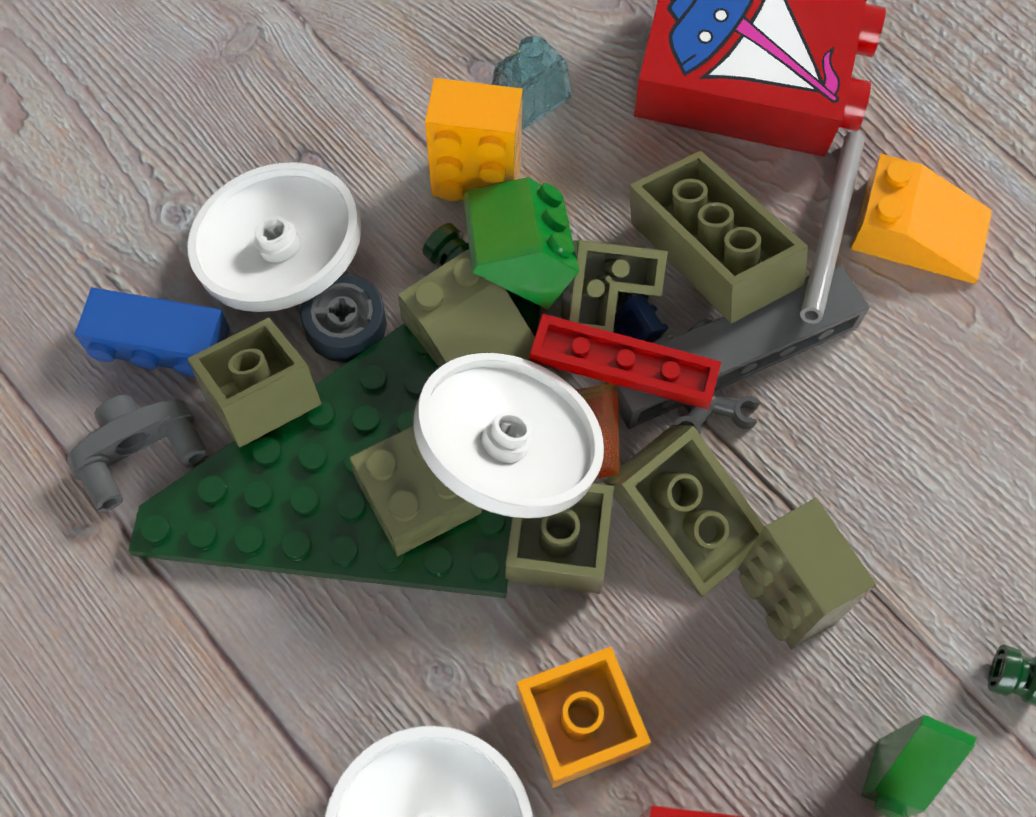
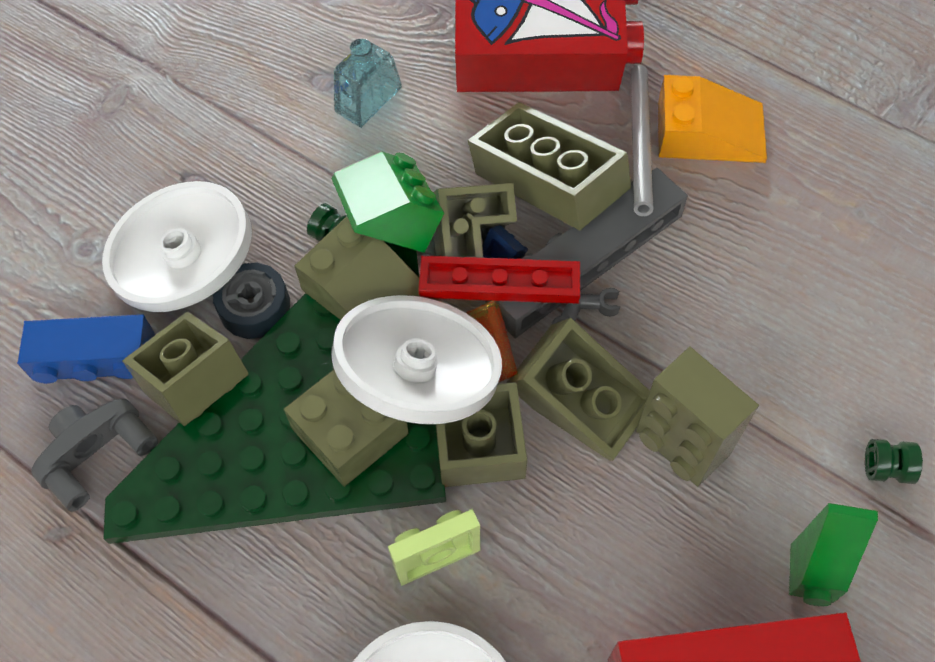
camera: 10 degrees left, 5 degrees down
light orange brick [425,78,523,202] -> none
light orange brick [516,646,651,788] -> none
none -> yellowish green plate [388,509,480,586]

